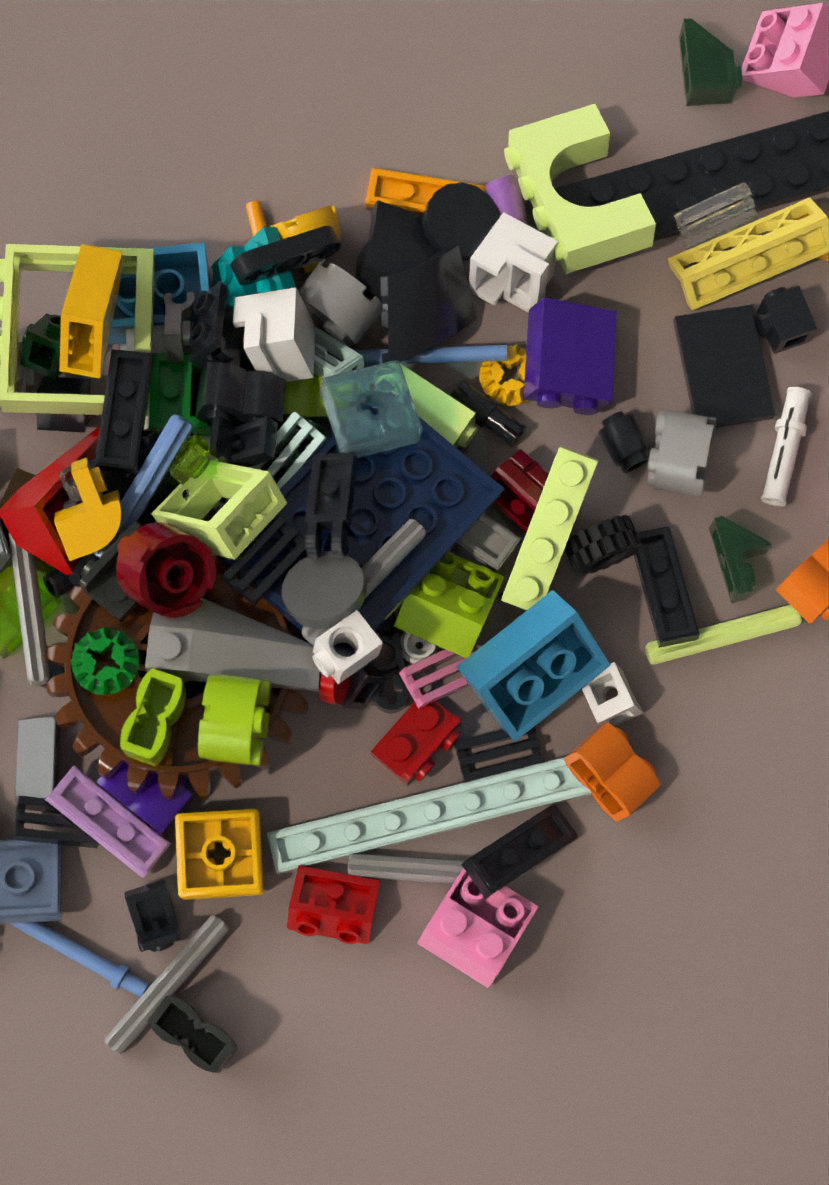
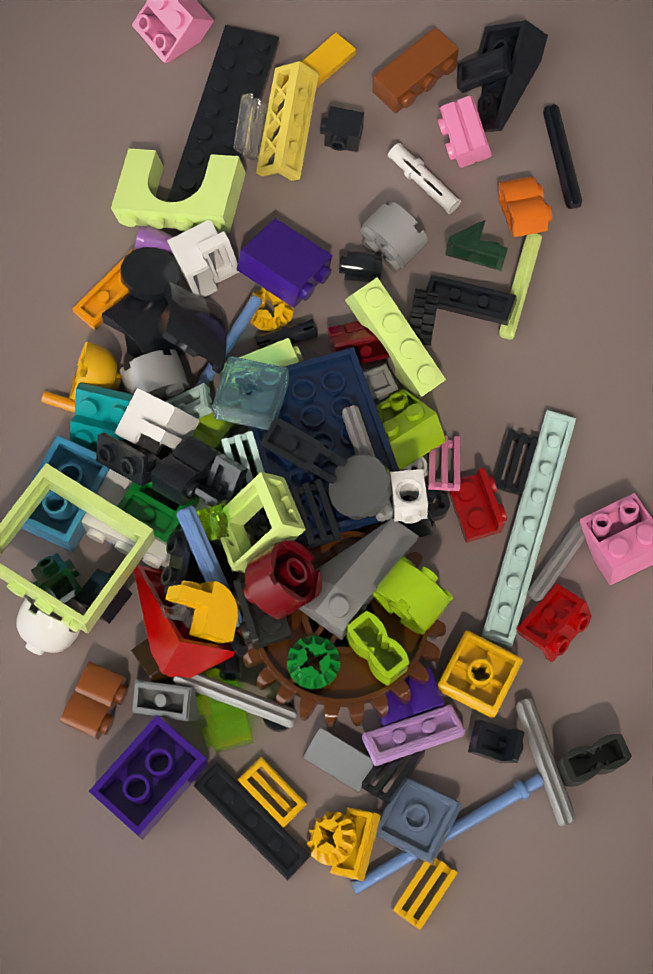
camera: 55 degrees left, 5 degrees down
yellow slope [59,244,122,379] -> none
black tile [95,349,154,474] -> none
flat silver plate [164,292,195,362] -> none
black beam [230,226,341,285] -> none
red tile [319,673,350,705] -> none
dark azure brick [457,590,611,742] -> none
black tile [461,803,579,899] -> none
orange brick [564,722,661,822] -> none
white brick [582,662,643,726] -> none
black tile [673,305,775,428] -> none
clear green slope [679,18,742,106] -> none

